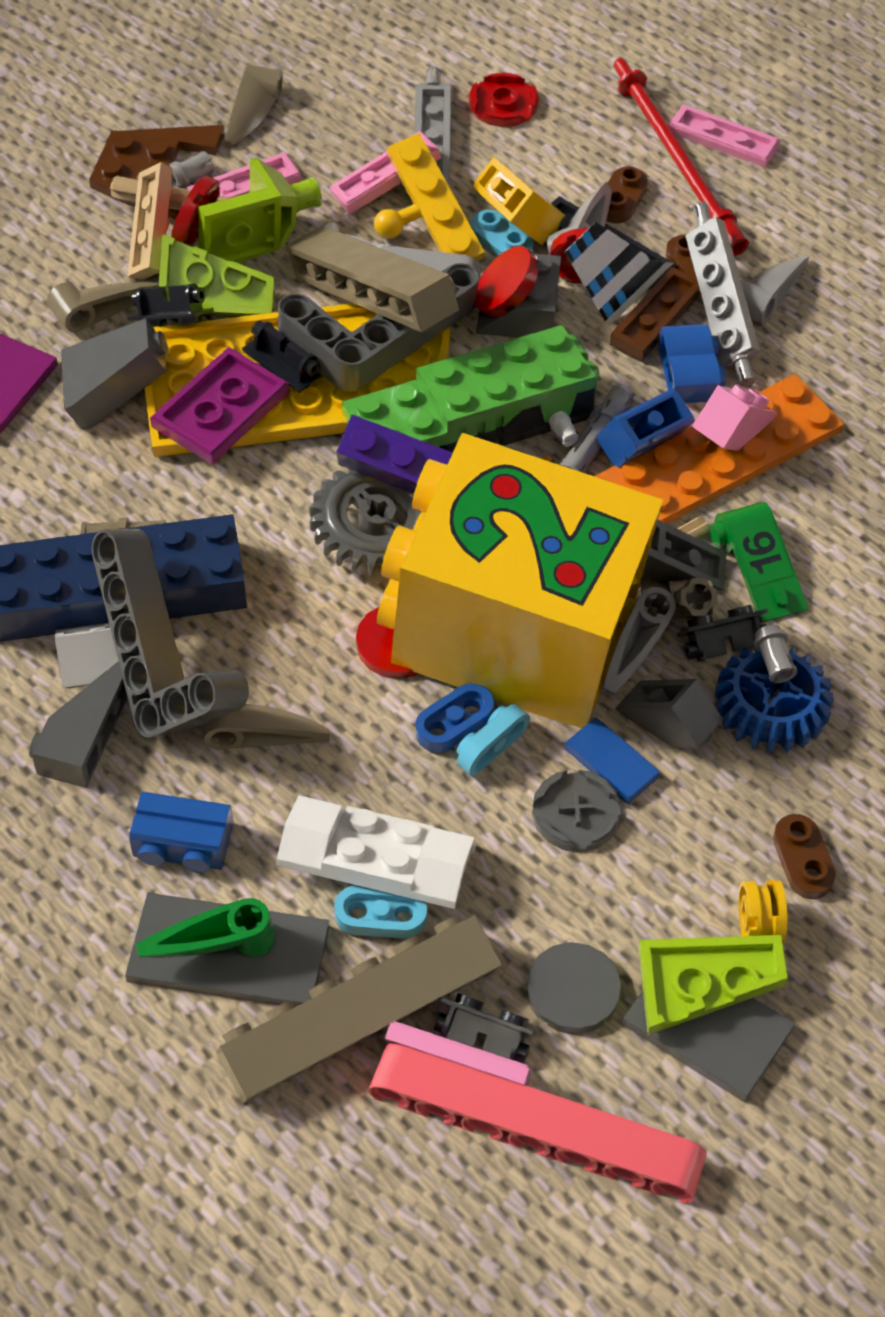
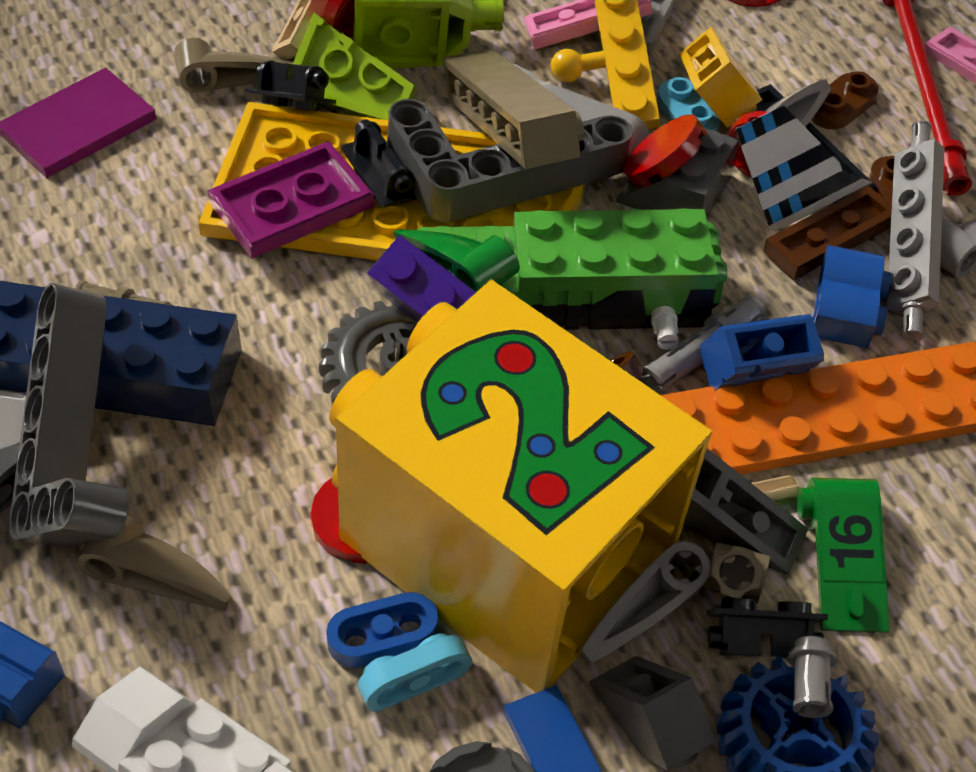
camera: 20 degrees right, 5 degrees down
dark grey slope [61,318,169,430] -> none
bright pink slope [692,384,778,451] -> none
none -> green piece [393,229,520,292]

